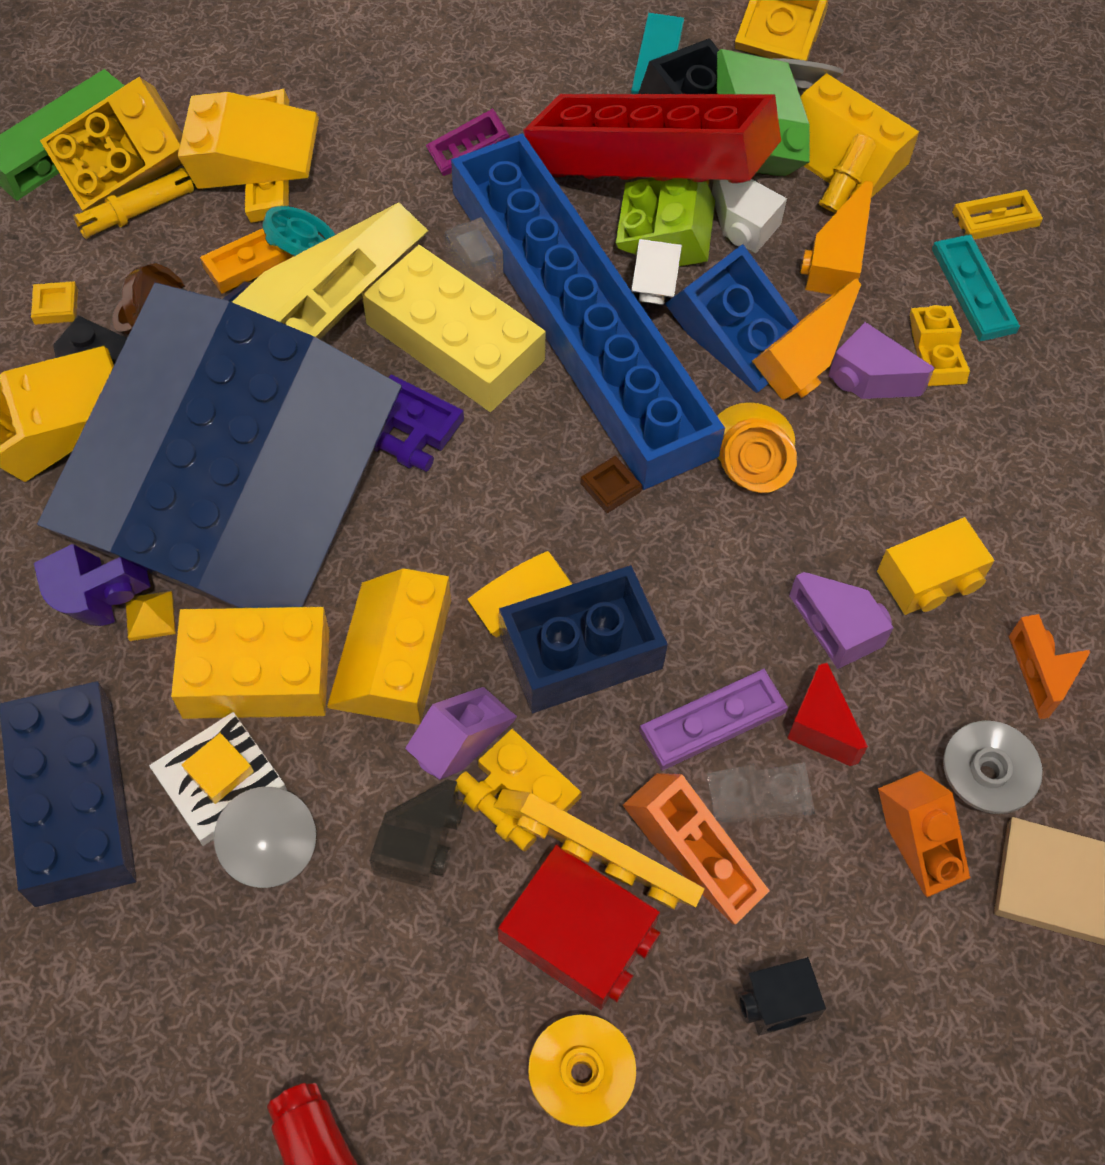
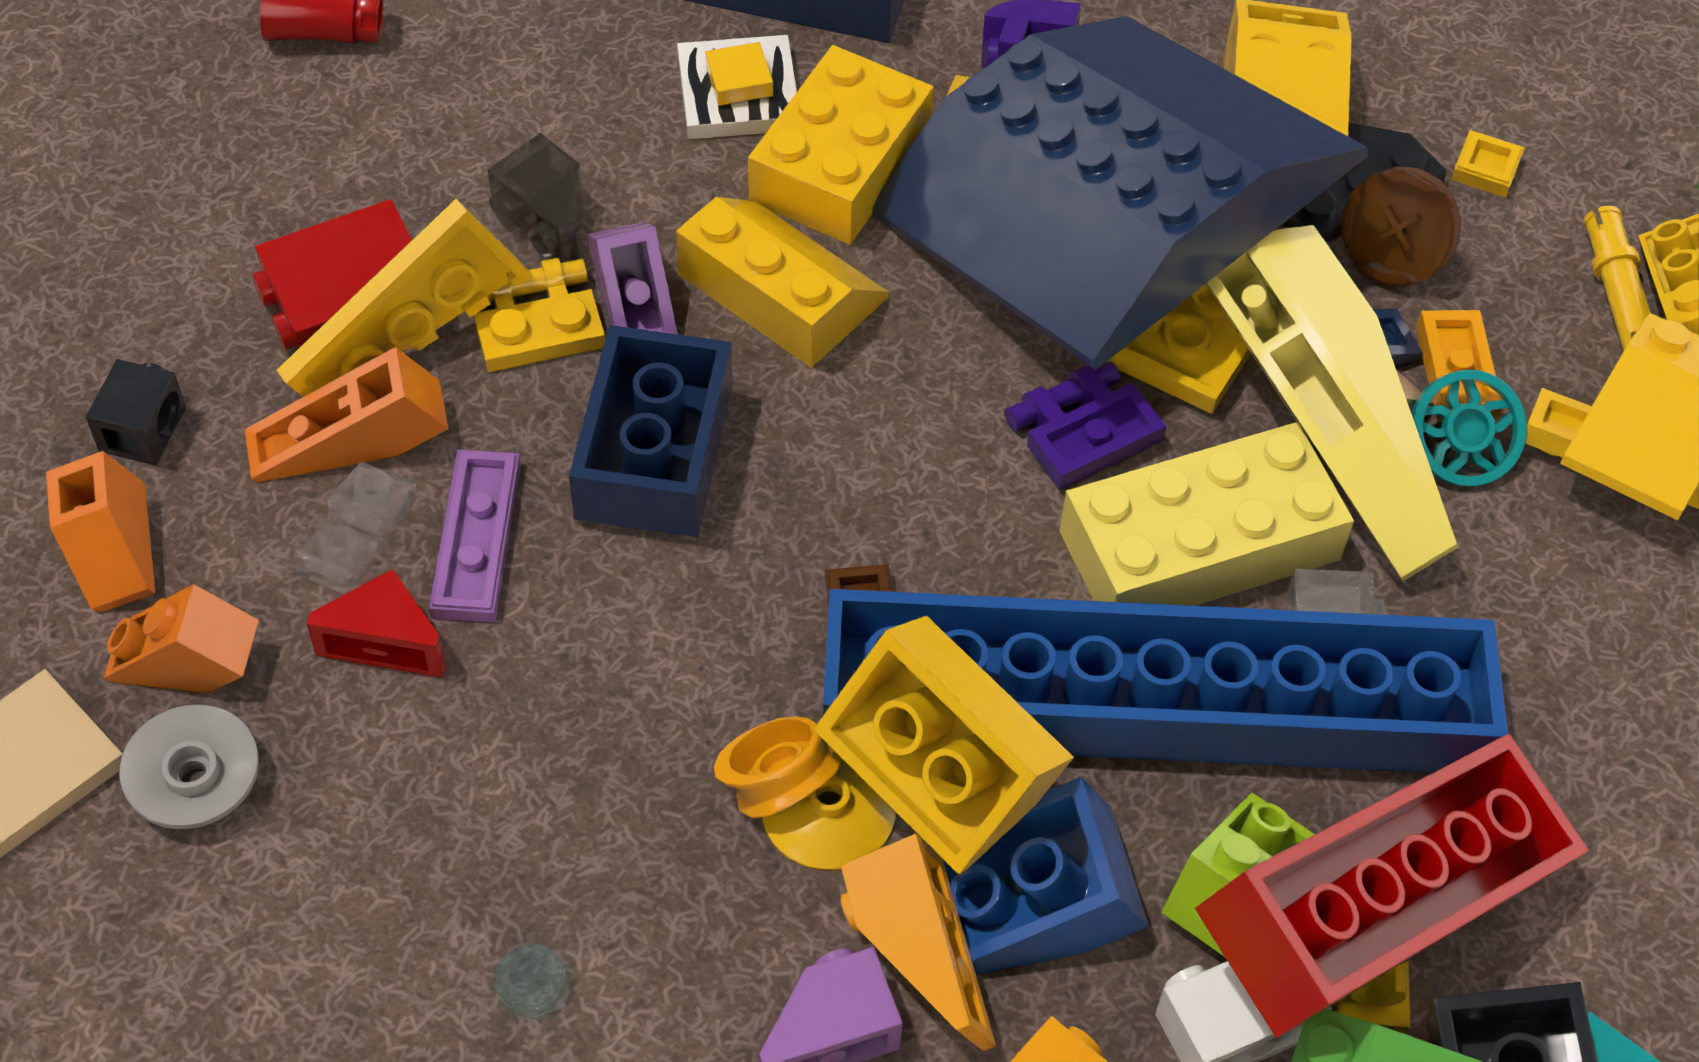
camera: 120 degrees right, 5 degrees down
light grey dish [214,787,316,888] -> none
magenta slope [426,108,510,176] -> none
yellow slope [468,551,573,638] -> none
yellow dish [528,1015,636,1127] -> none
white brick [631,239,682,305] -> none
medium lavender slope [789,572,894,669] -> none
yellow brick [877,517,995,615] -> none
orange slope [1009,614,1090,719] -> none
none -> orange slope [46,451,155,612]
none -> clear light blue tile [495,944,567,1018]
none -> yellow slope [813,616,1074,874]

